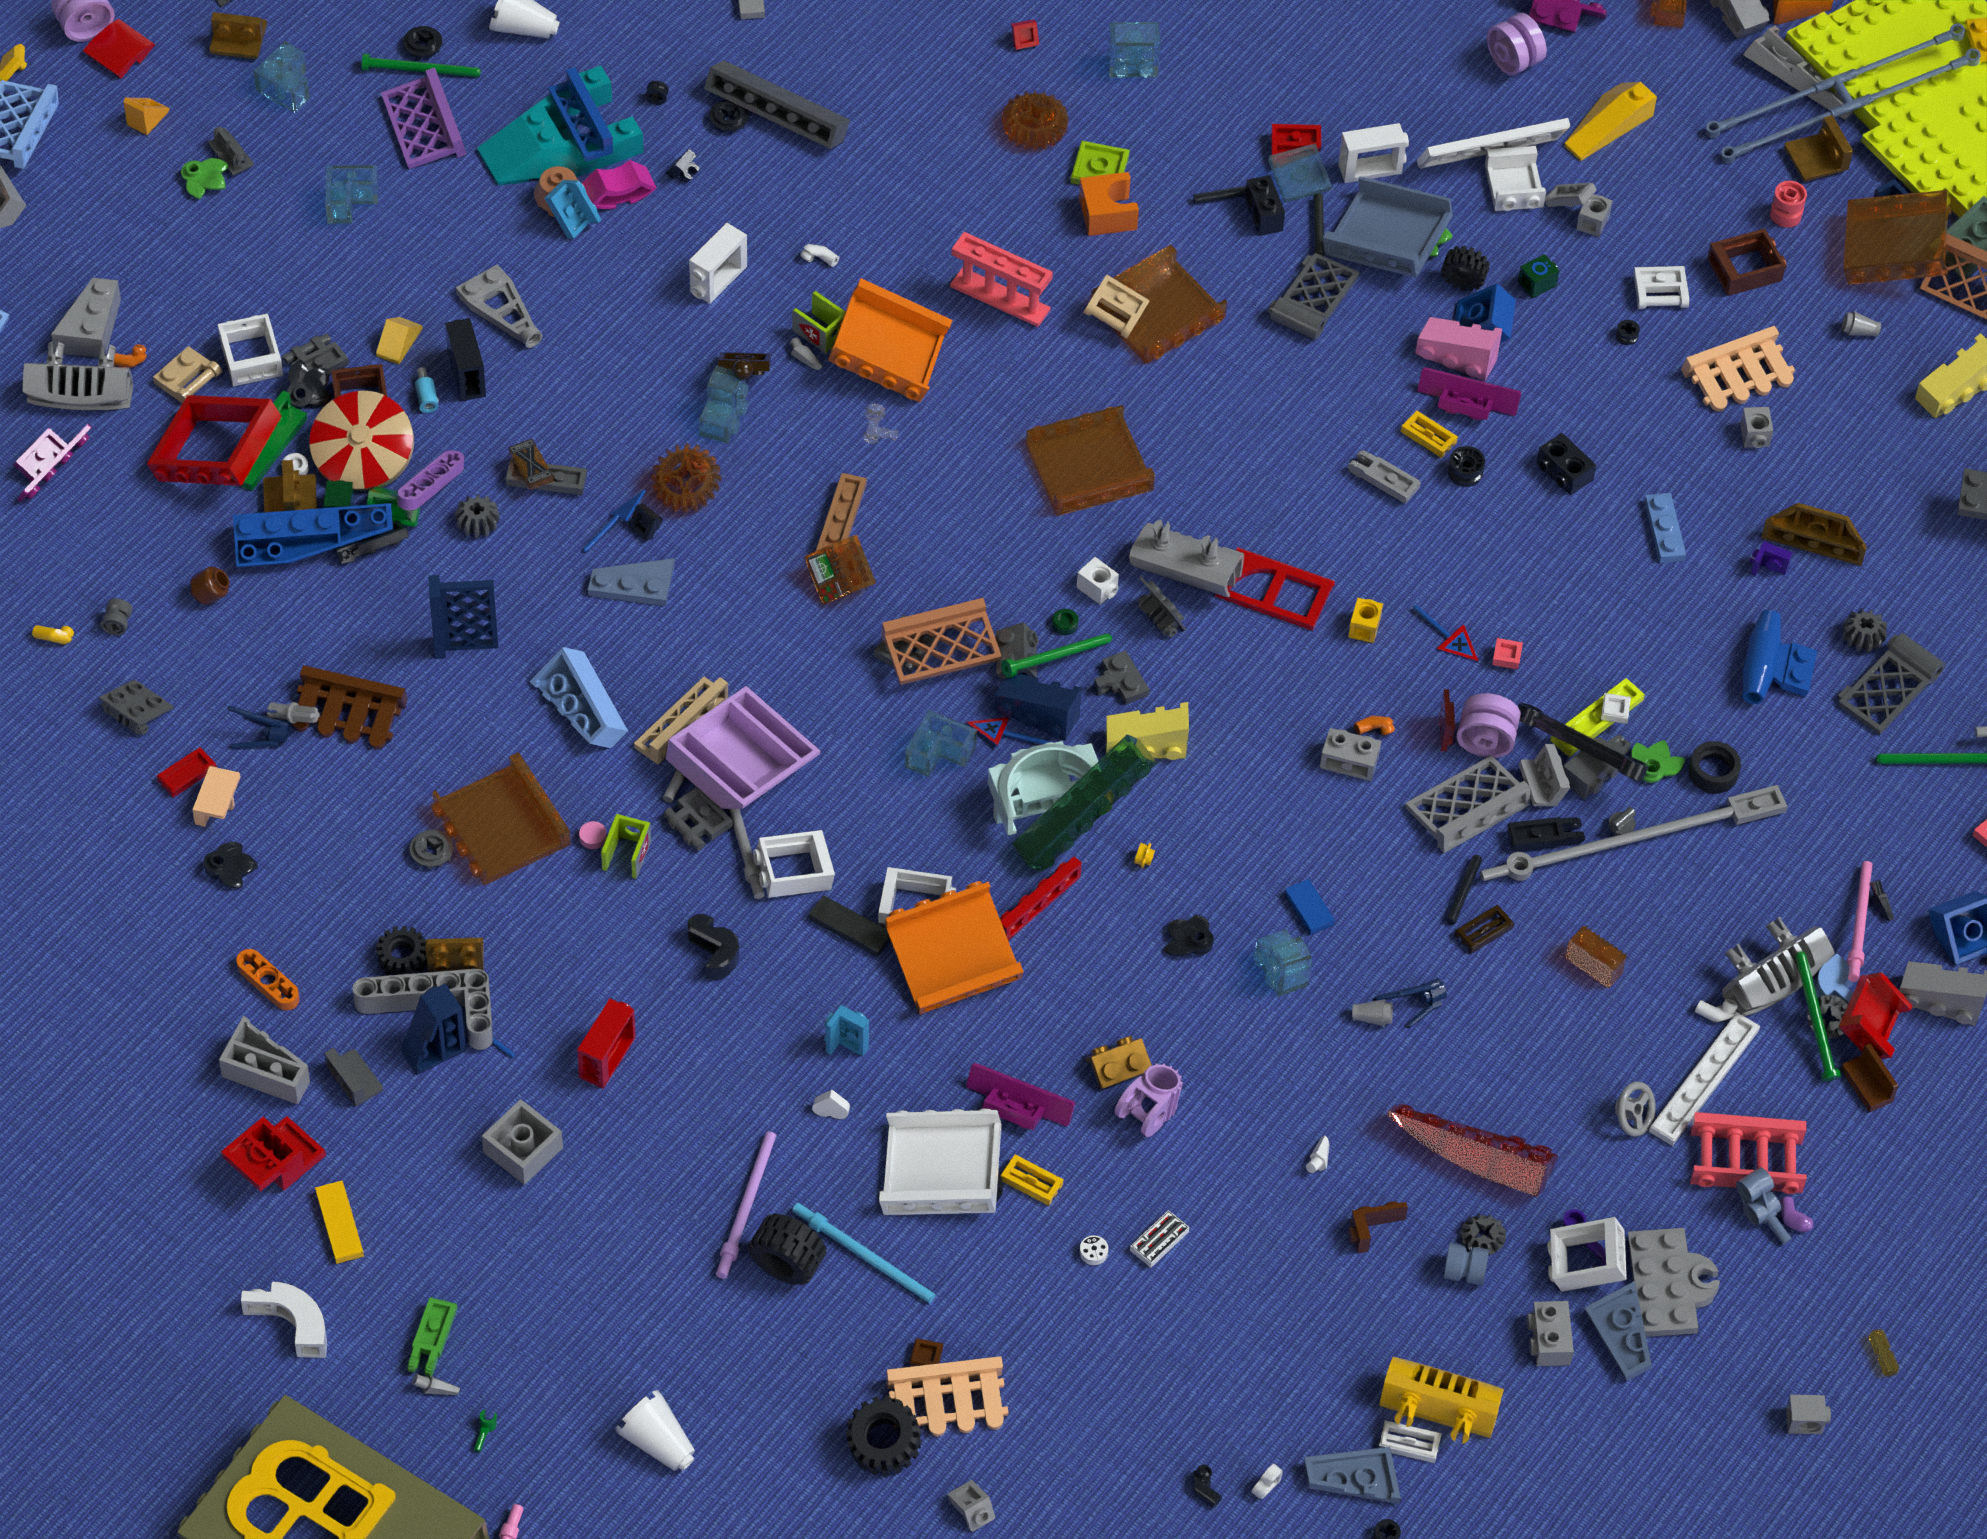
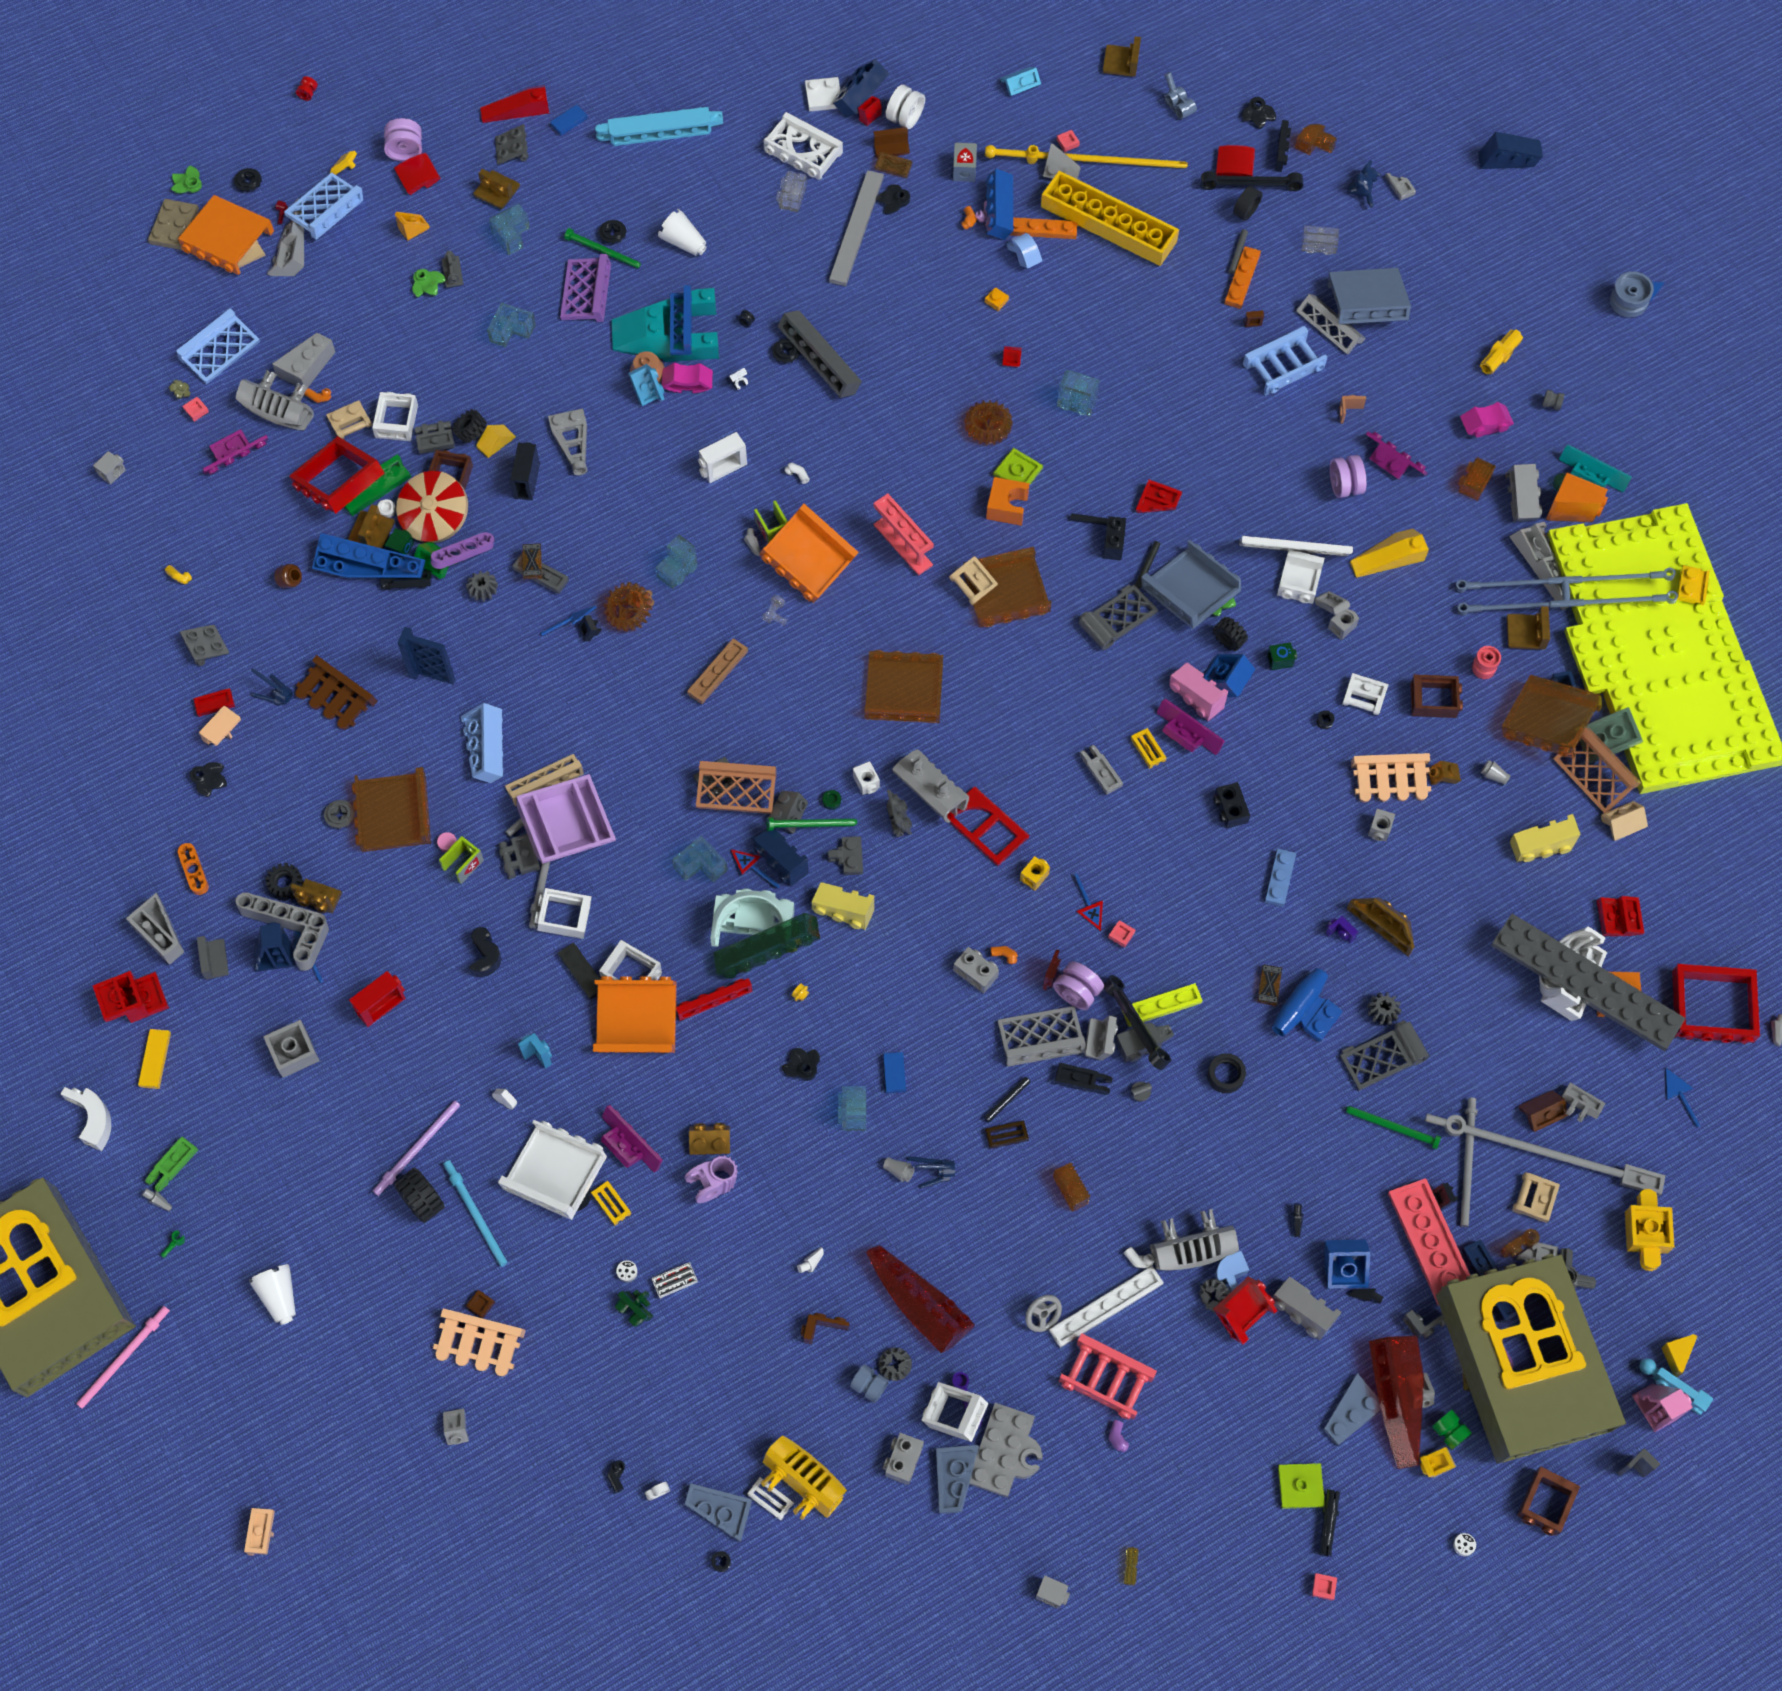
camera: 25 degrees right, 10 degrees up
dark grey wheel [101,598,133,635] -> none
light grey axle [267,702,320,724] -> none
black plate [287,359,332,408] -> none
medium azure piece [415,367,439,413] -> none
sand blue wing [588,558,675,606] -> none
dark brown plate [718,352,771,380] -> none
clear orange slope [804,534,876,605] -> none
black tyre [846,1396,921,1476] -> none
clear light blue plate [1268,143,1332,203] -> none
white window [1338,123,1409,183] -> none
black wheel [1448,446,1485,487] -> none
light grey bar [1480,785,1788,881] -> none
white tile [1601,693,1631,724] -> none
bright green plate [1631,740,1685,783] -> none
sand blue beam [1736,1167,1792,1245] -> none
green bar [1796,951,1841,1081] -> none
reddish brown panel [1841,1043,1898,1113] -> none
bright pink bar [1847,861,1872,982] -> none
none -> black tyre [452,409,487,443]
none -> dark green hips [615,1290,653,1327]
none -> tile [1257,964,1282,1006]
none -> pearl gold bracket [1429,761,1461,785]

